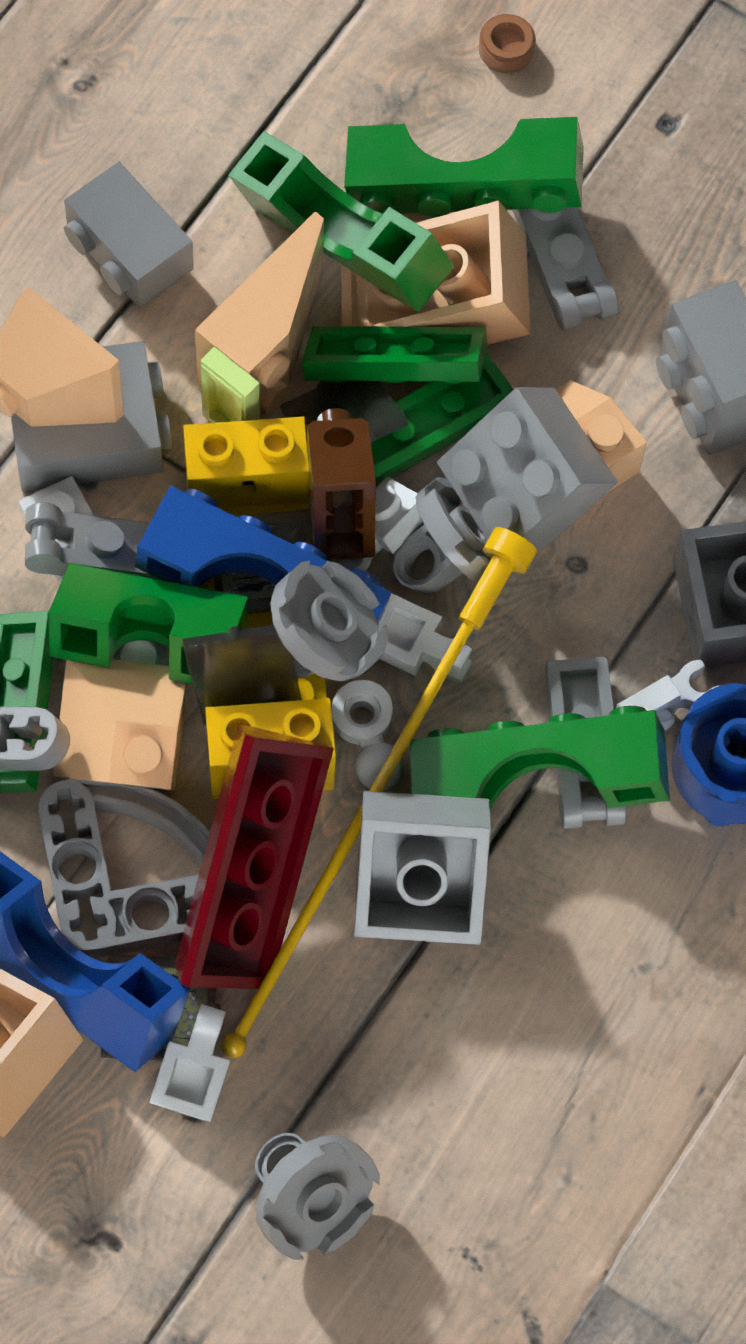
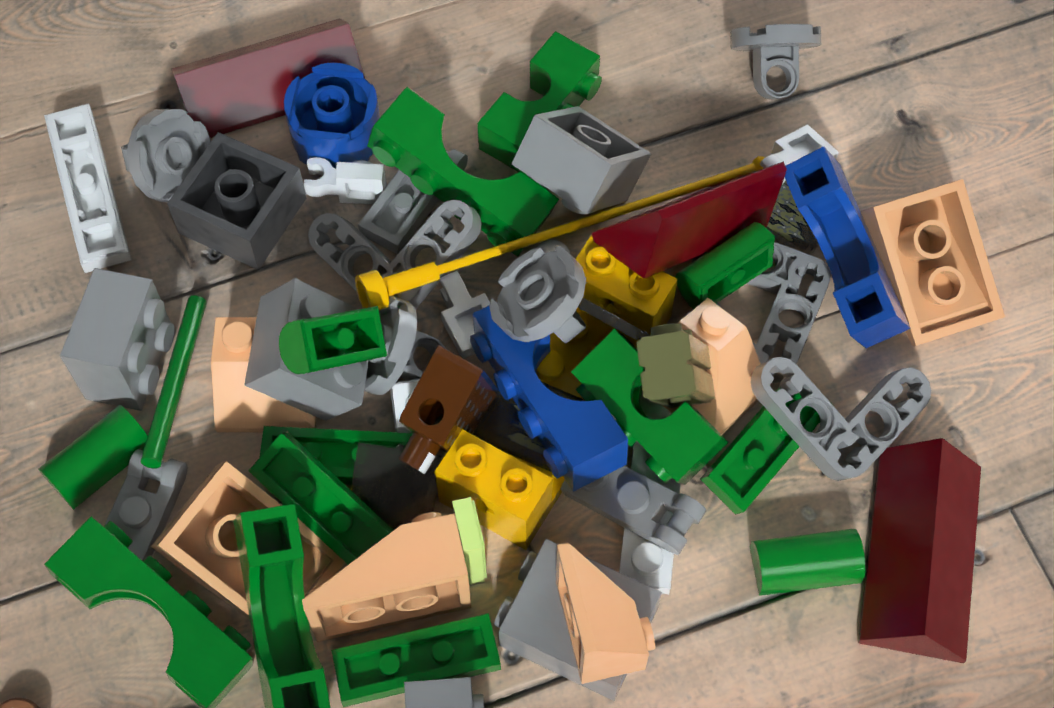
camera: 140 degrees left, 5 degrees down
none -> green brick [38,404,148,510]
none -> green bar [141,295,207,469]
none -> green brick [279,306,387,374]
none -> light grey beam [308,200,482,309]
none -> green plate [331,613,501,707]
none -> green arch [477,31,602,173]
none -> olive brick [636,323,715,408]
none -> green brick [675,222,775,310]

